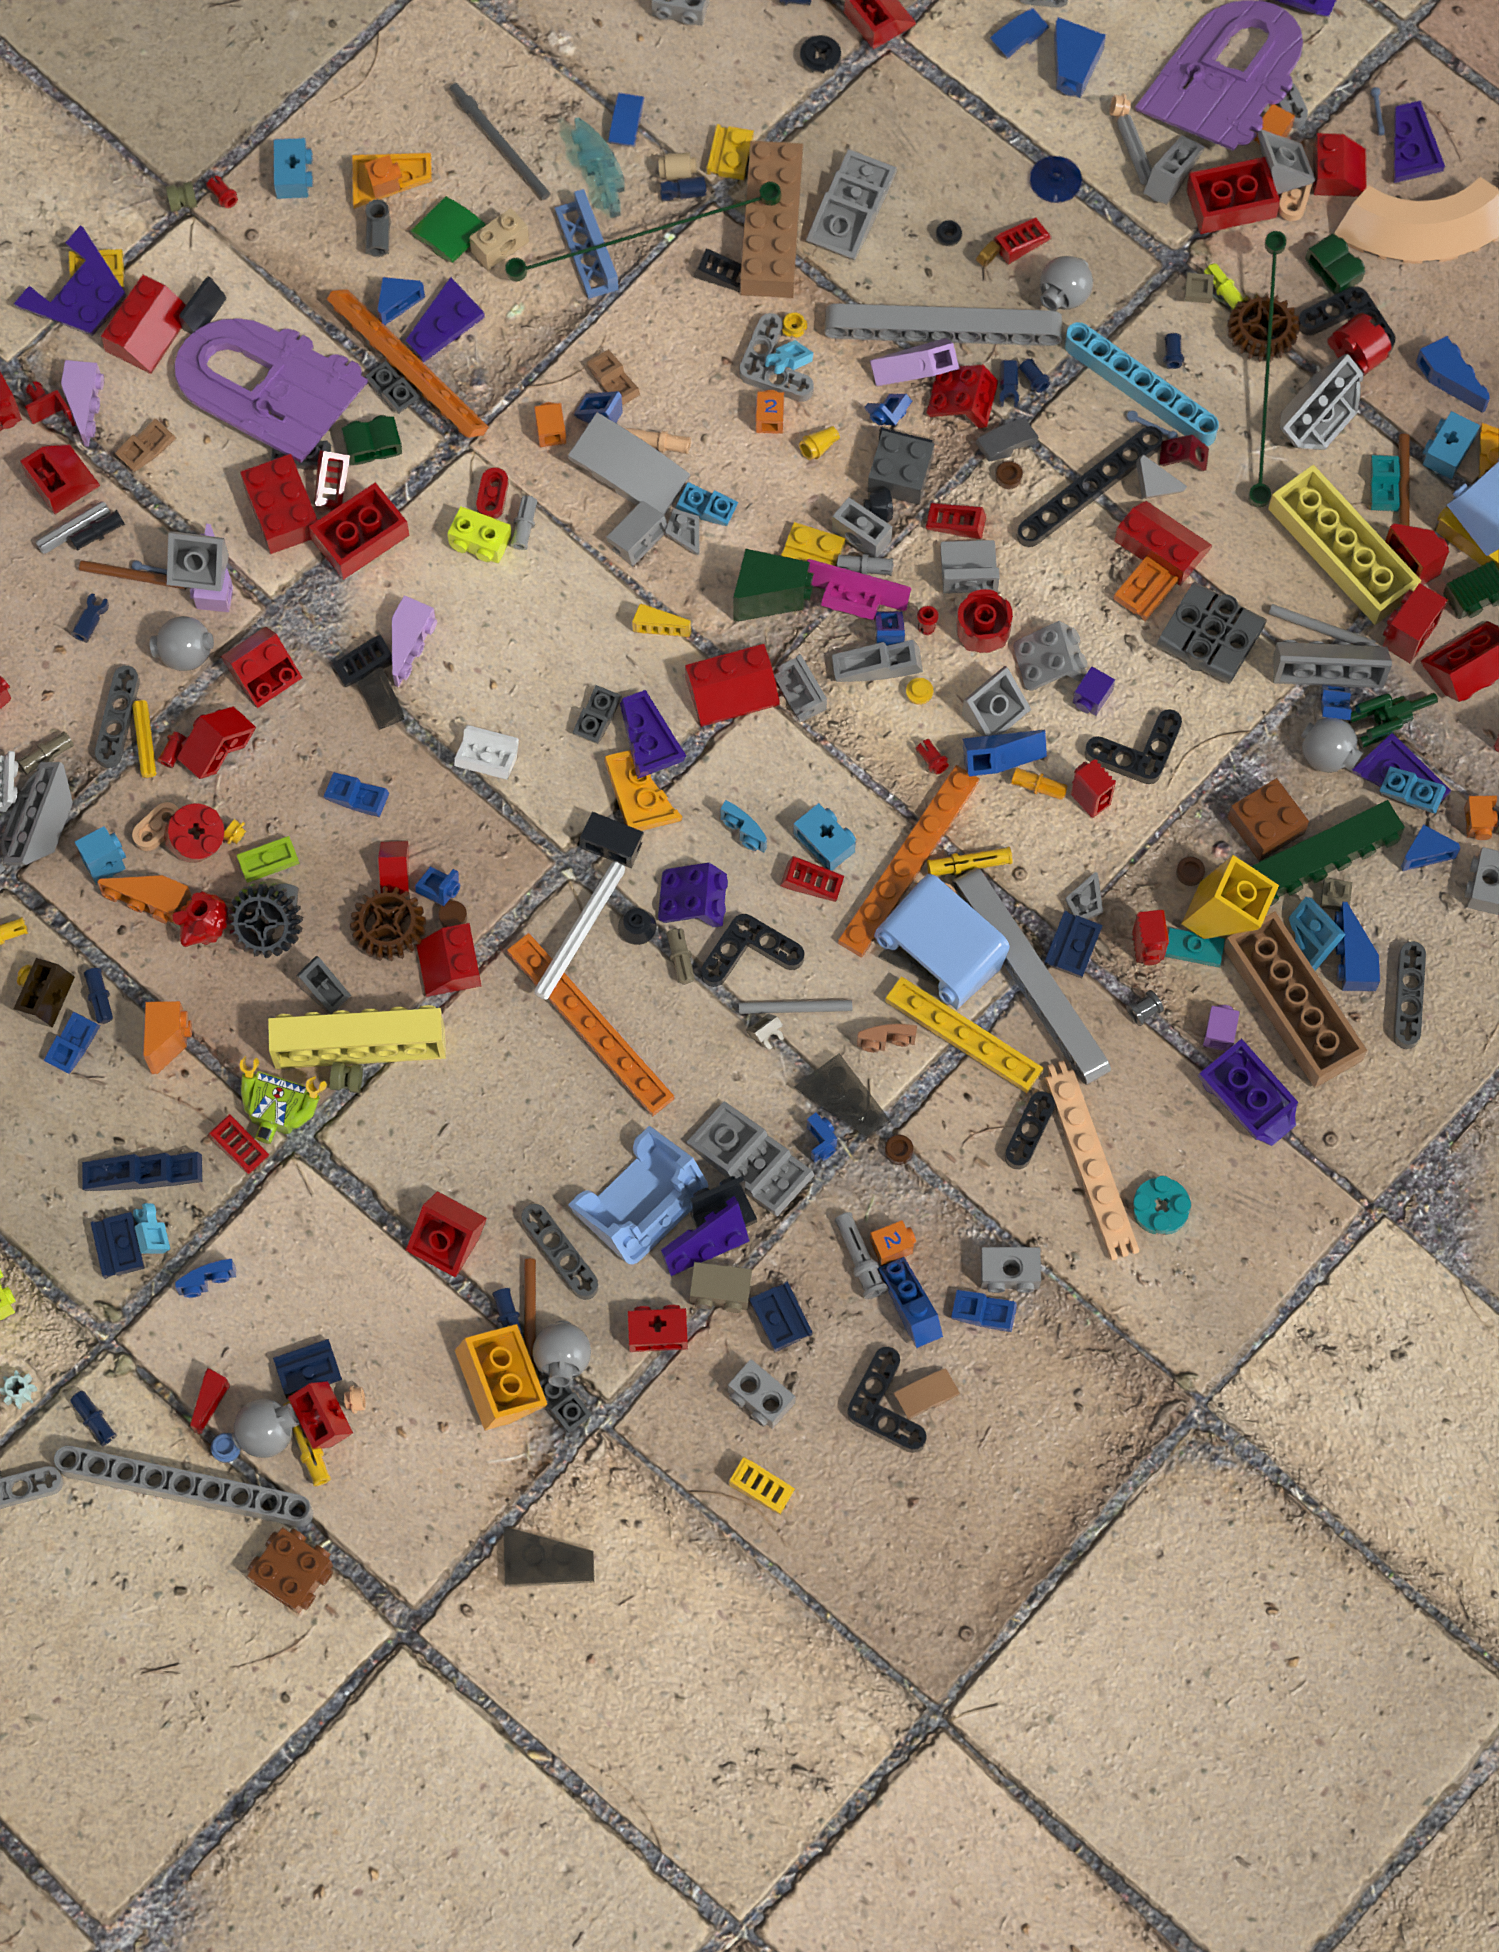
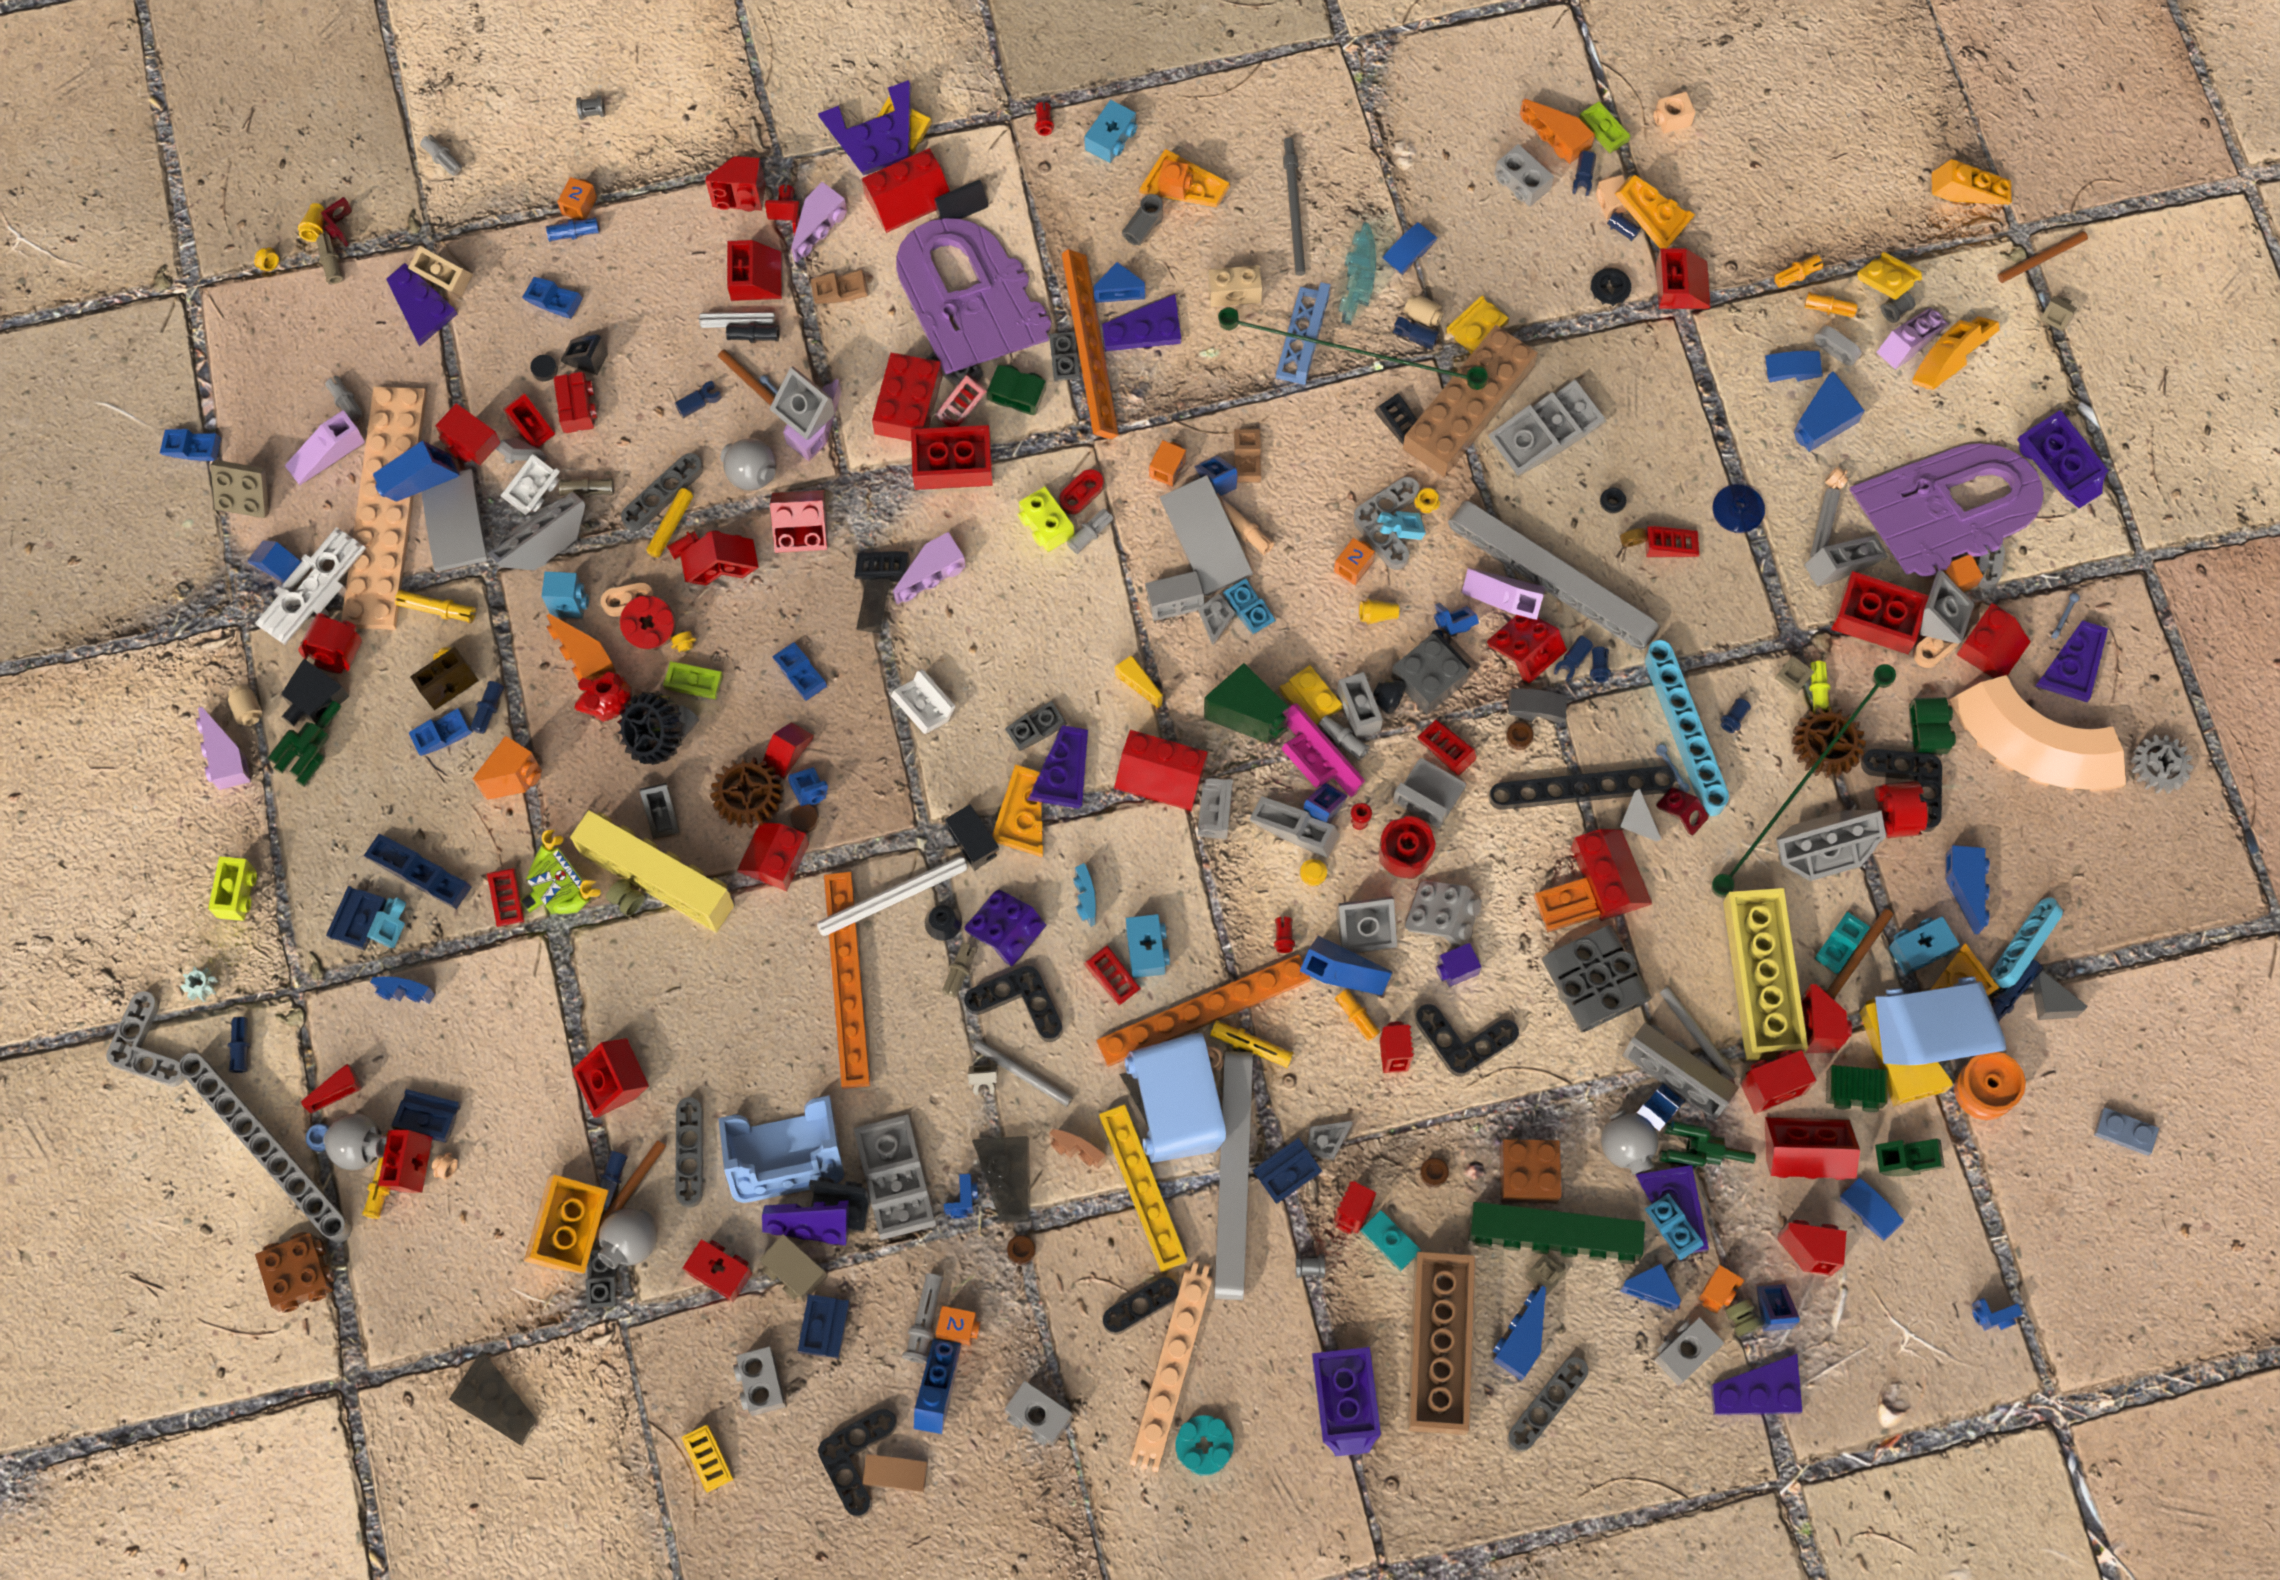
camera: 35 degrees right, 0 degrees up
olive wheel [166,181,198,212] -> none
green slope [411,196,486,263] -> none
blue slope [951,1290,1017,1332] -> none
light grey brick [1040,256,1093,311] -> none
yellow slope [1181,855,1279,939] -> none
medium lavender brick [1203,1005,1240,1051] -> none
dark azure wing [1289,897,1346,971] -> none

